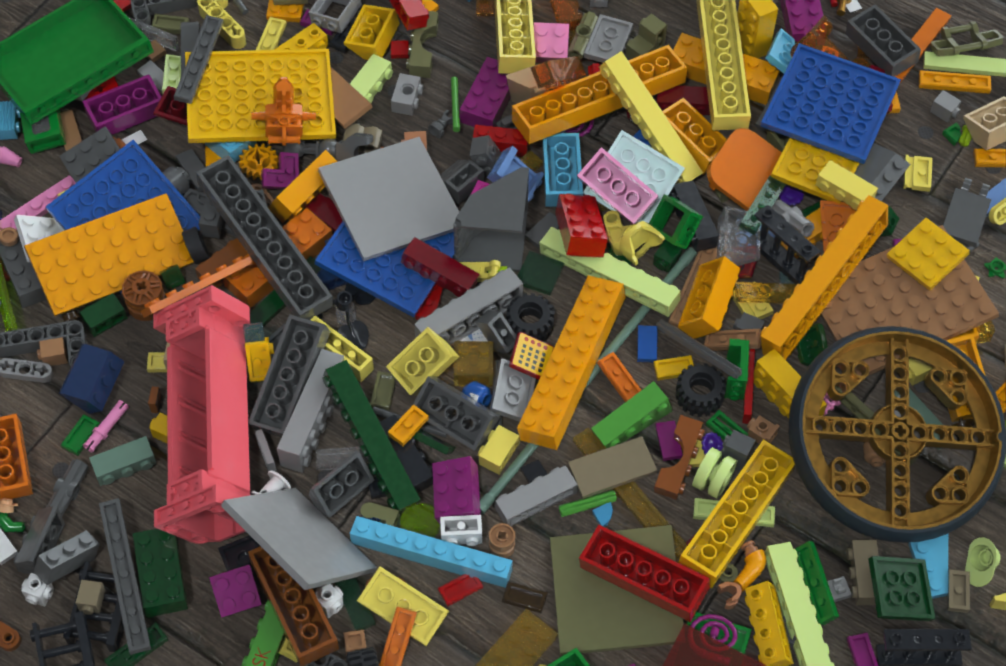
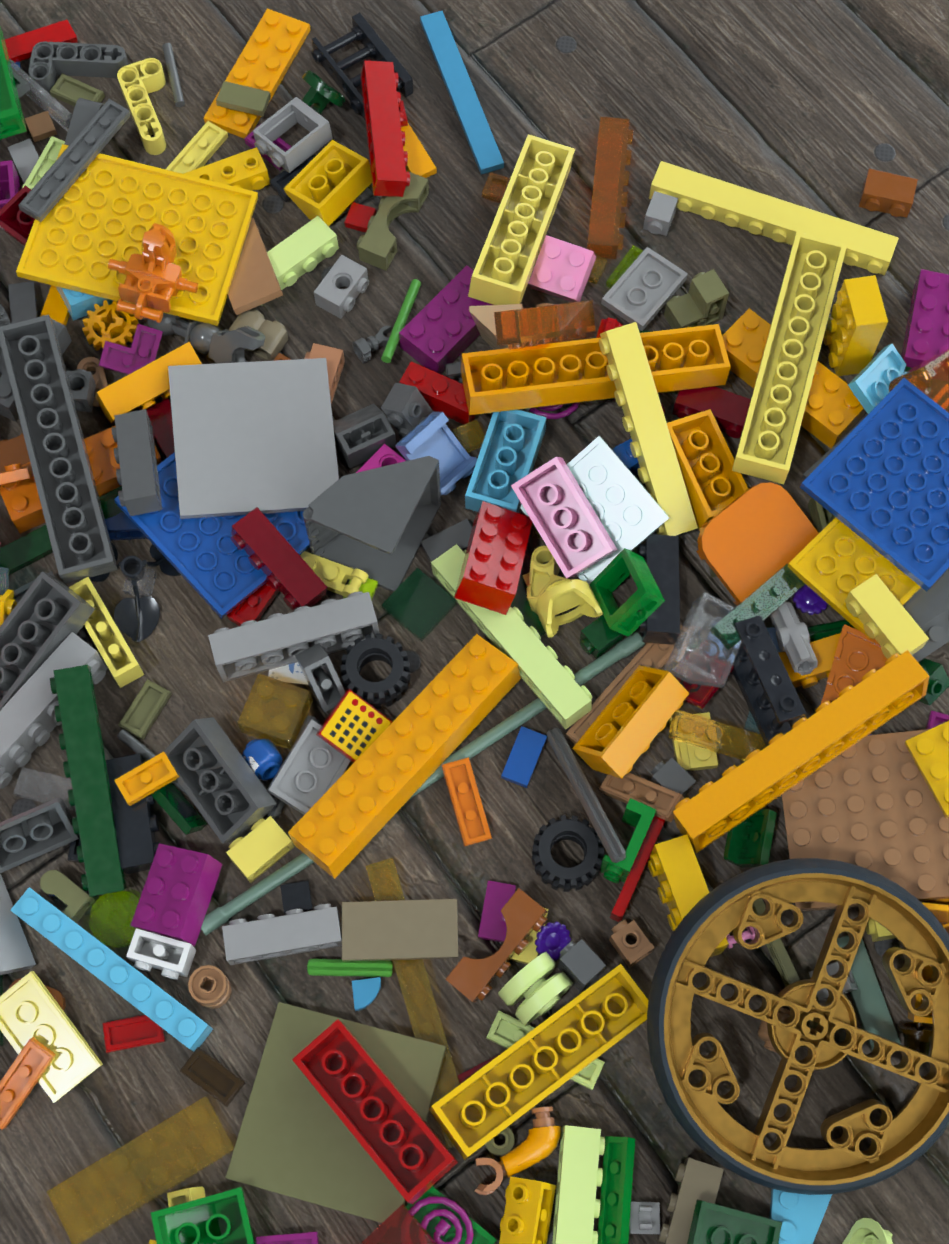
camera: 20 degrees right, 10 degrees up
light yellow slope [386,327,459,396] -> none
olive piece [568,11,598,61] -> none
bright green wedge [591,381,672,449] -> none
yellow tile [653,355,694,381] -> none
green tile [706,410,749,440] -> none
none -> dark grey brick [111,409,162,516]

